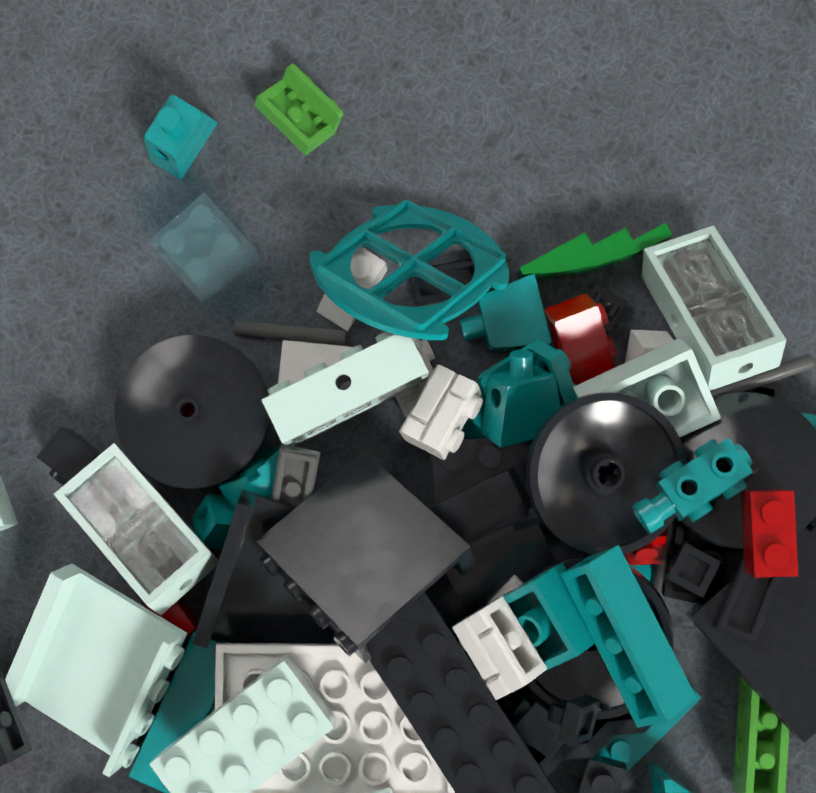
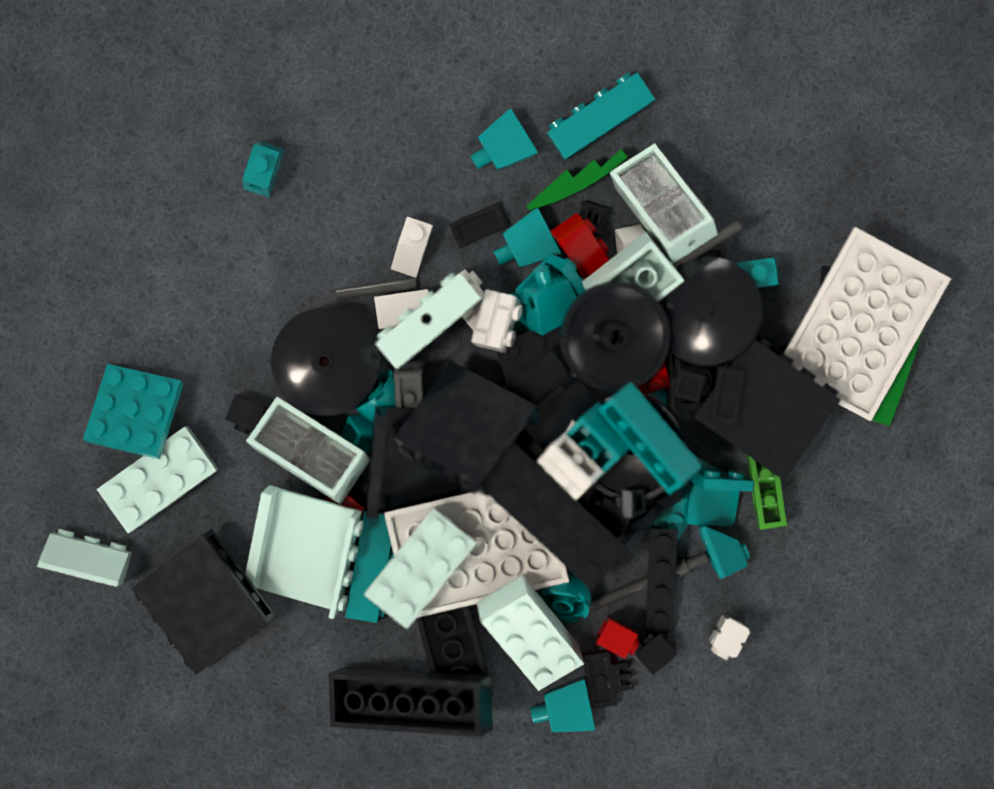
camera: 20 degrees left, 5 degrees up
clear light blue brick [147,192,259,304] -> none
bright green bracket [254,63,343,156] -> none
teal window [309,200,509,341] -> none
teal brick [631,438,753,534] -> none
red brick [741,489,798,578] -> none
none -> teal torso [470,109,538,171]
none -> teal brick [547,72,655,161]
none -> teal bracket [685,469,754,526]

